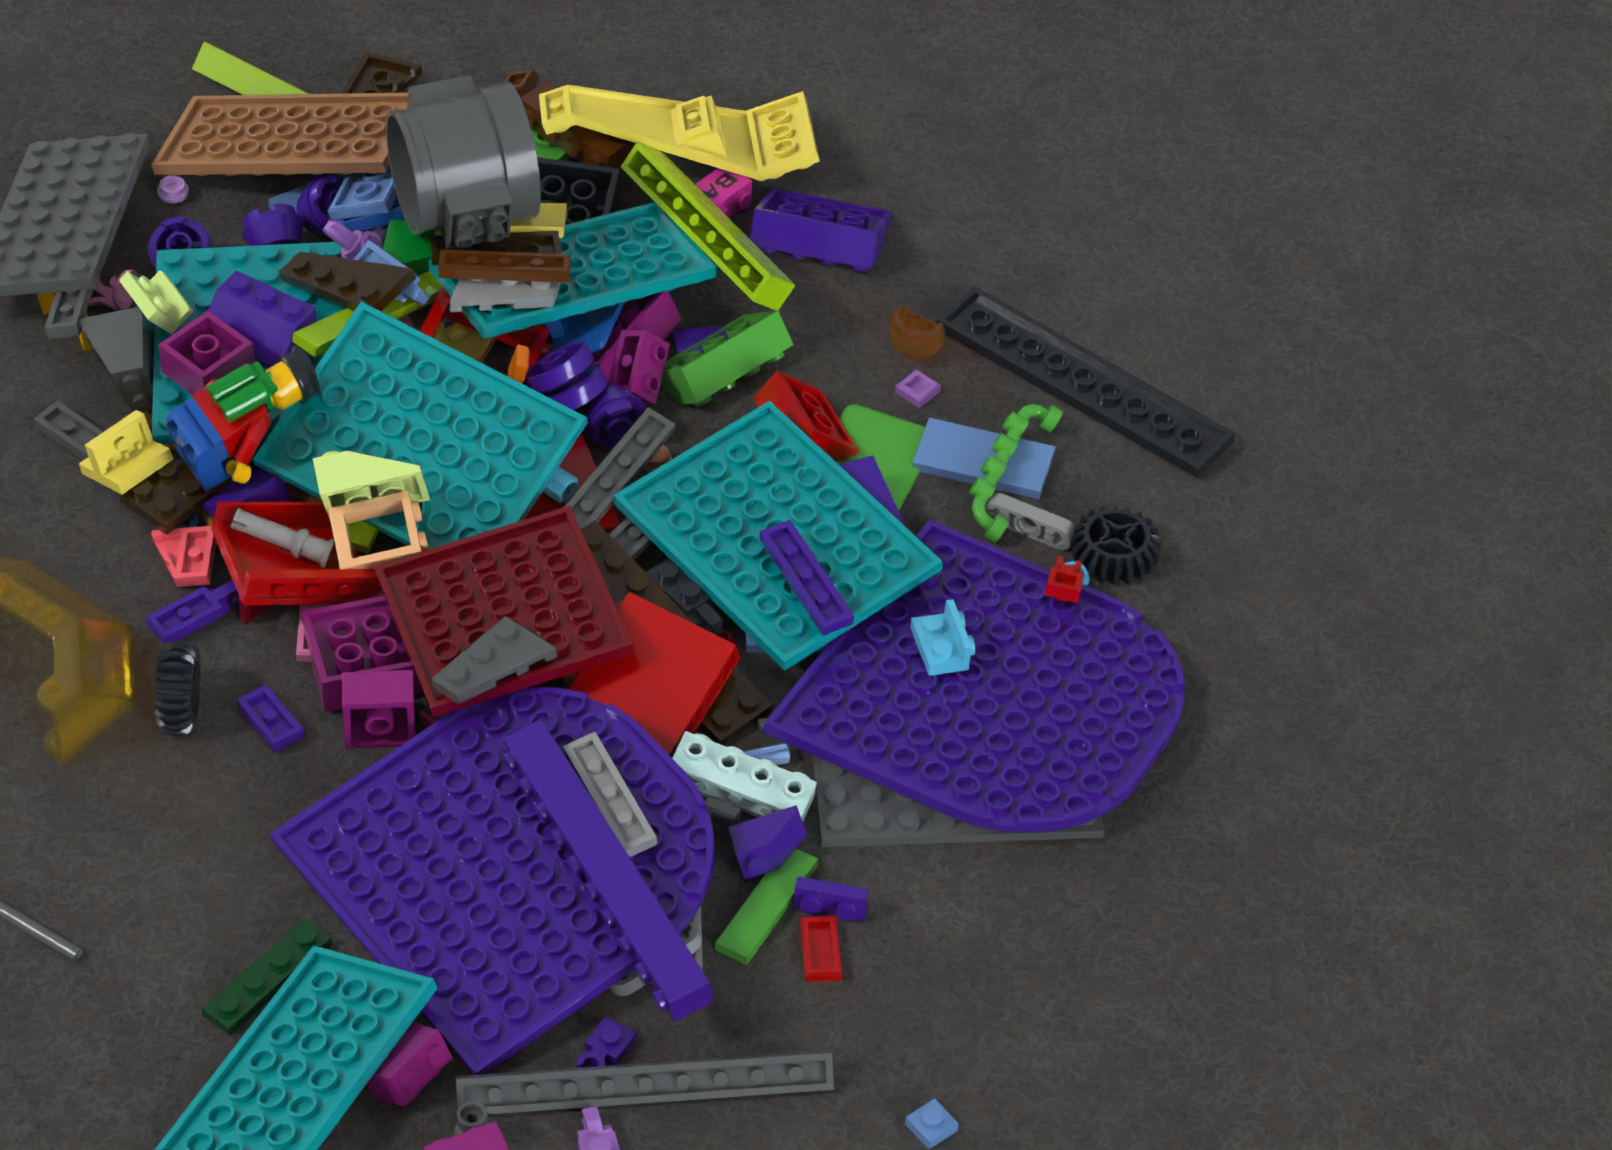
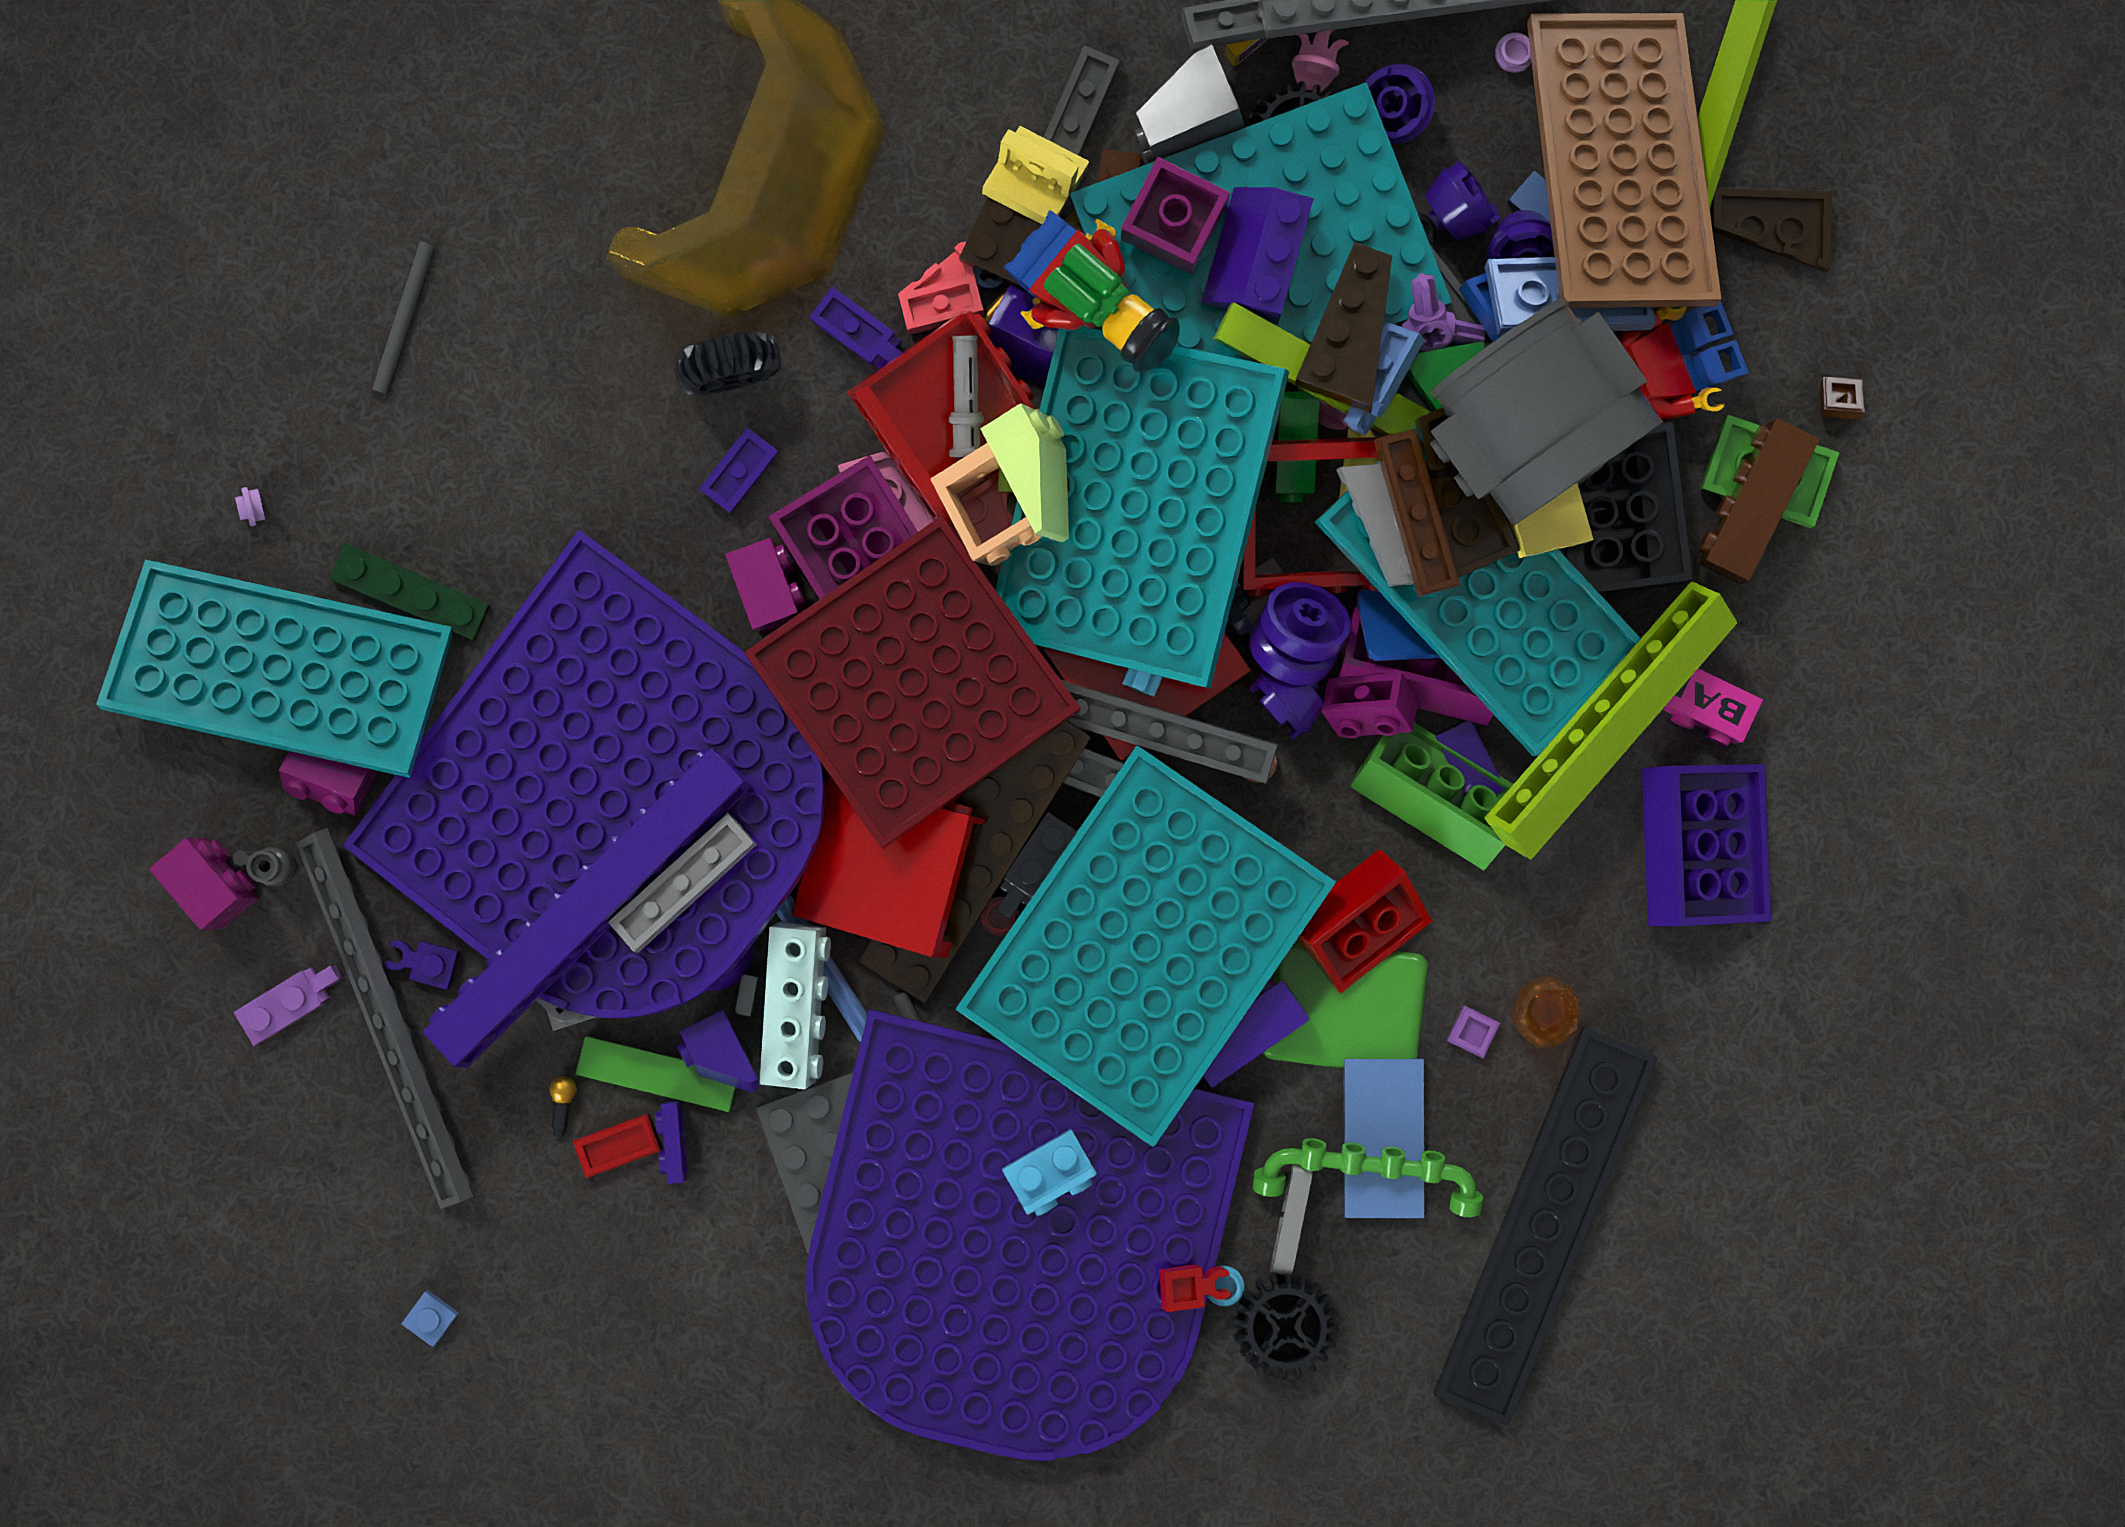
camera: 80 degrees right, 40 degrees up
yellowish green bracket [119,271,193,334] -> none
dark grey wing [431,616,557,704] -> none
orange tile [508,344,529,384] -> none
light yellow wing [539,85,820,181] -> none
dark purple plate [759,520,854,636] -> none
none -> lavender plate [235,487,265,526]
none -> piece [549,1076,577,1137]

